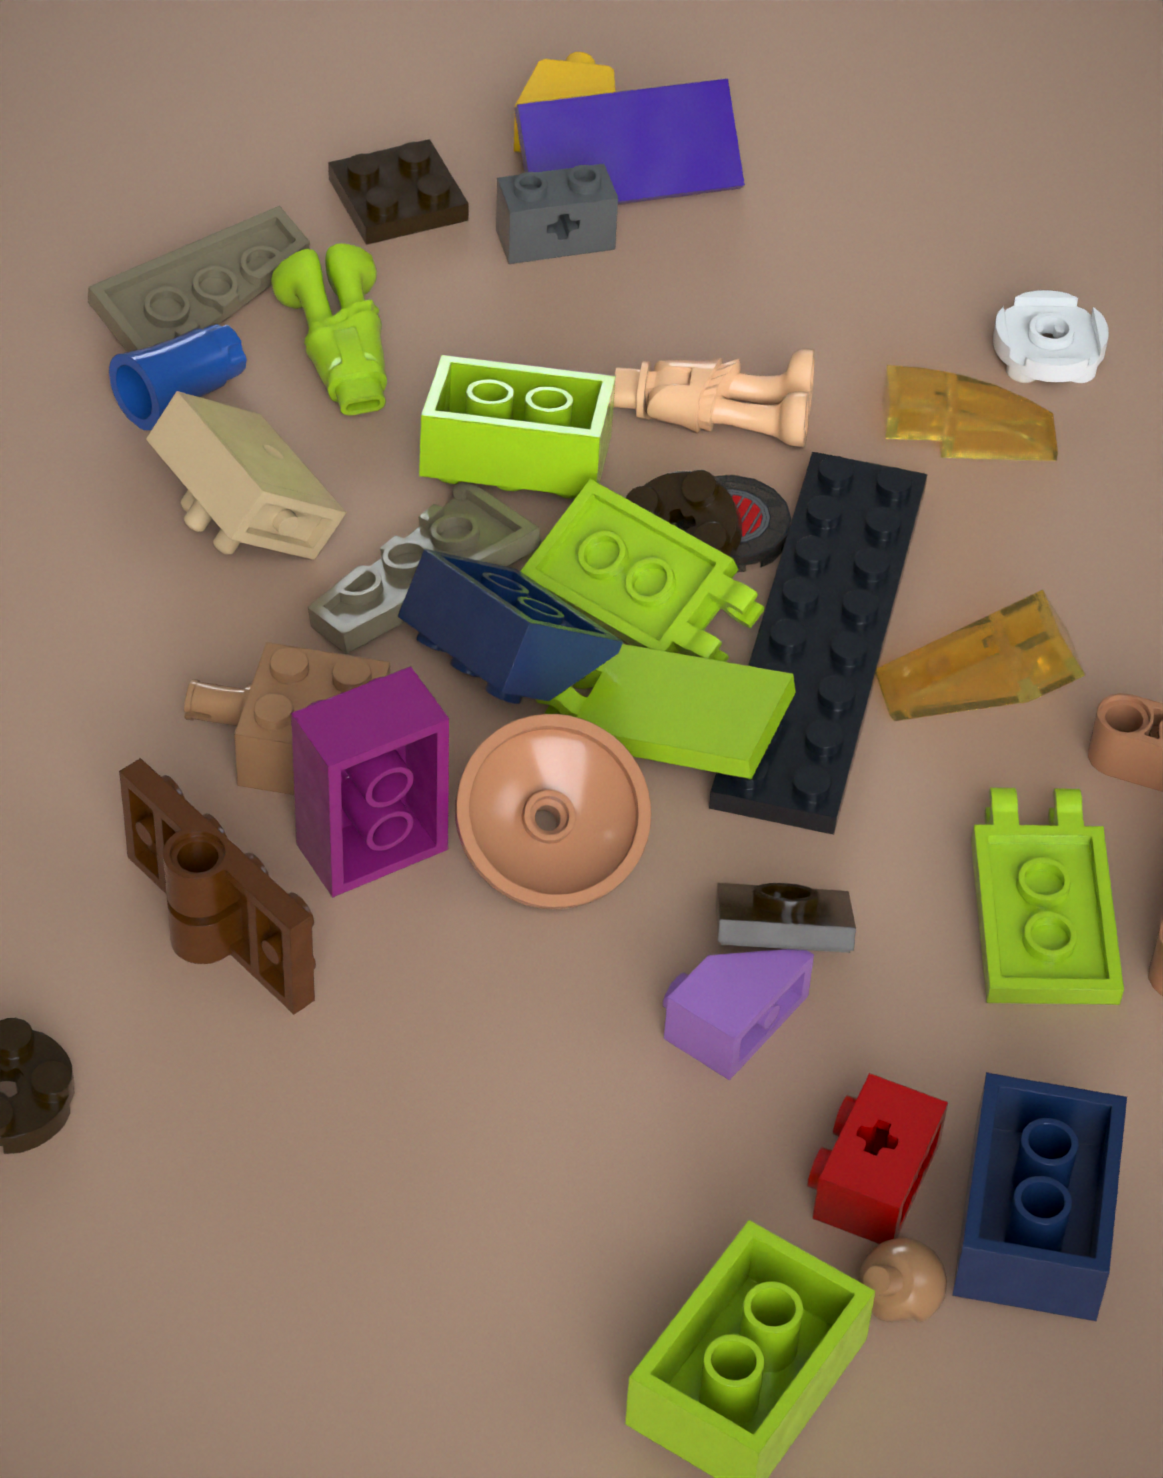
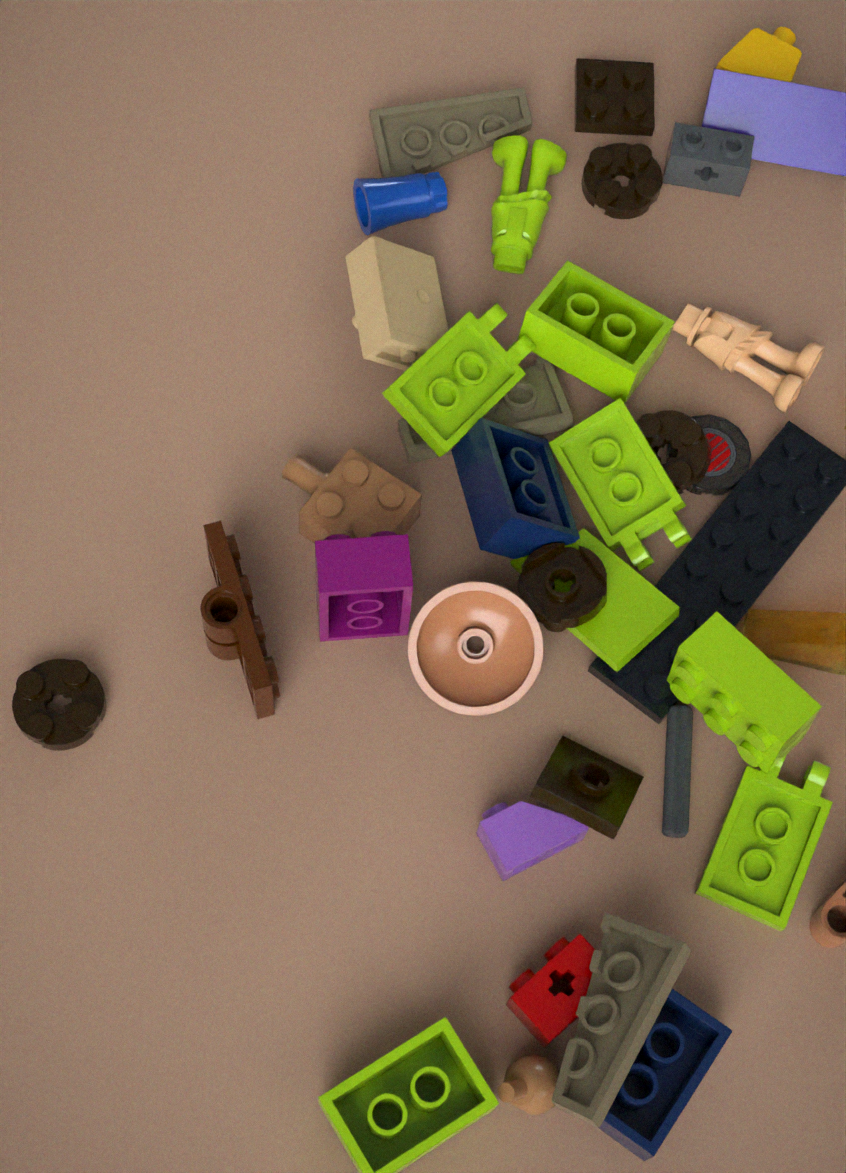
camera: 20 degrees right, 20 degrees up
none -> lime tile [381,303,536,457]
none -> dark brown plate [518,543,607,632]
none -> dark tan wing [551,913,692,1128]
none -> dark brown plate [581,143,663,219]
none -> dark grey axle [662,705,693,838]
none -> lime brick [667,611,822,774]

